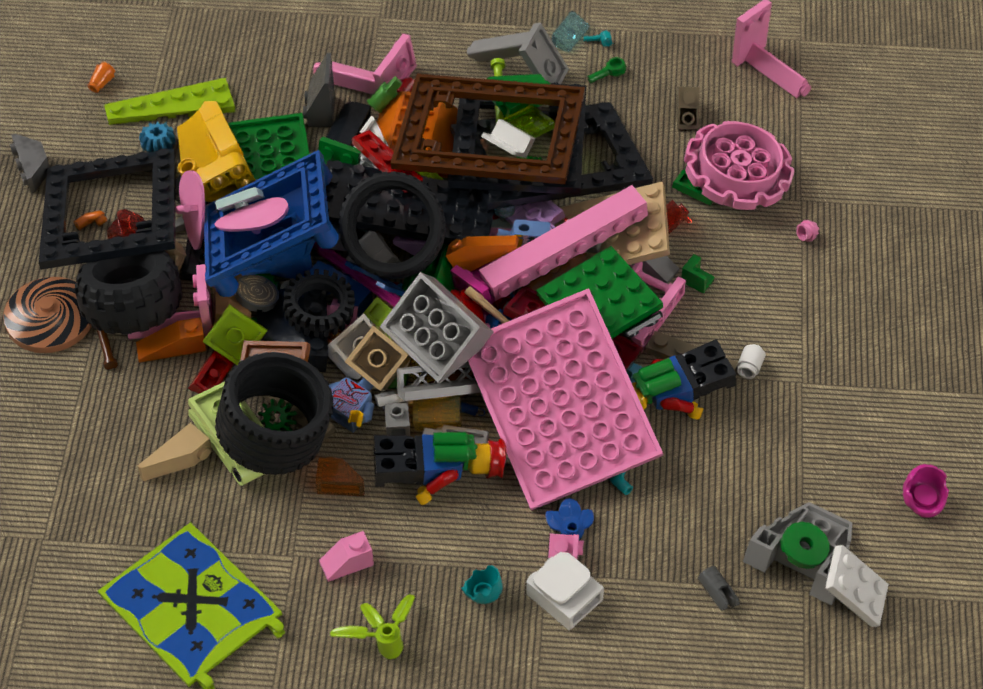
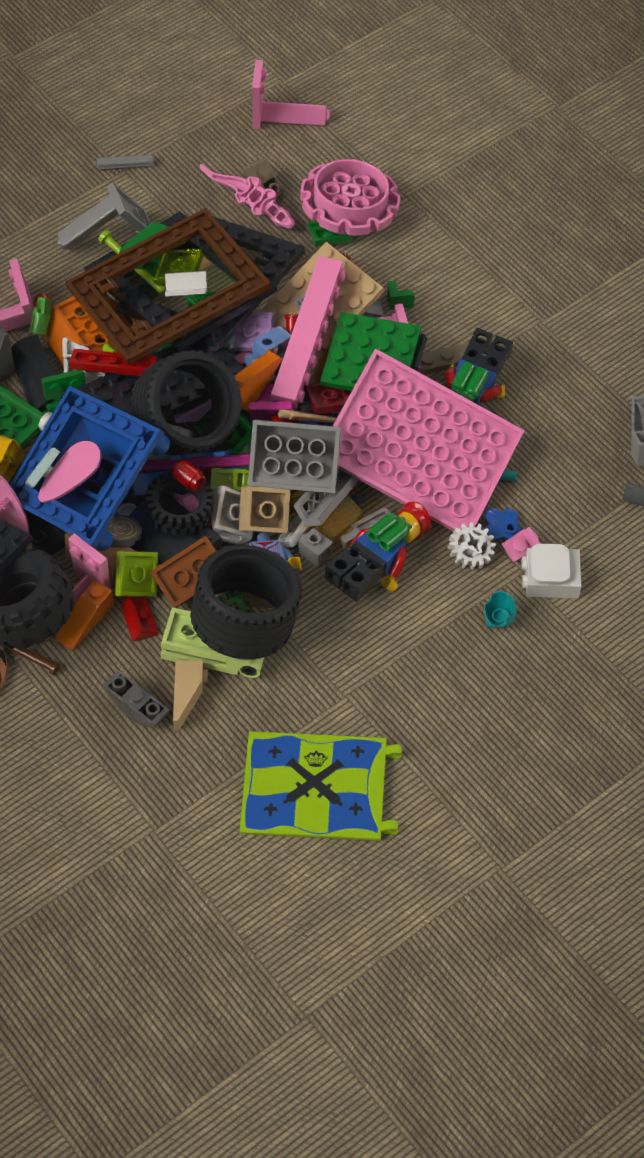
camera: 45 degrees left, 5 degrees up
clear orange slope [316,457,365,496] -> none
bright pink slope [319,531,374,582] -> none
lime plant [330,594,415,659] -> none
clear light blue slope [552,11,589,52] -> none
teal hand [583,30,612,47] -> none
green plate [587,57,626,83] -> none
white brick [737,344,766,379] -> none
bright pink plate [796,220,819,242] -> none
none -> light grey axle [96,154,154,170]
none -> flat silver slope [103,670,170,727]
none -> red brick [172,460,205,491]
none -> bright pink animal [200,164,295,229]
none -> white gear [448,522,496,570]

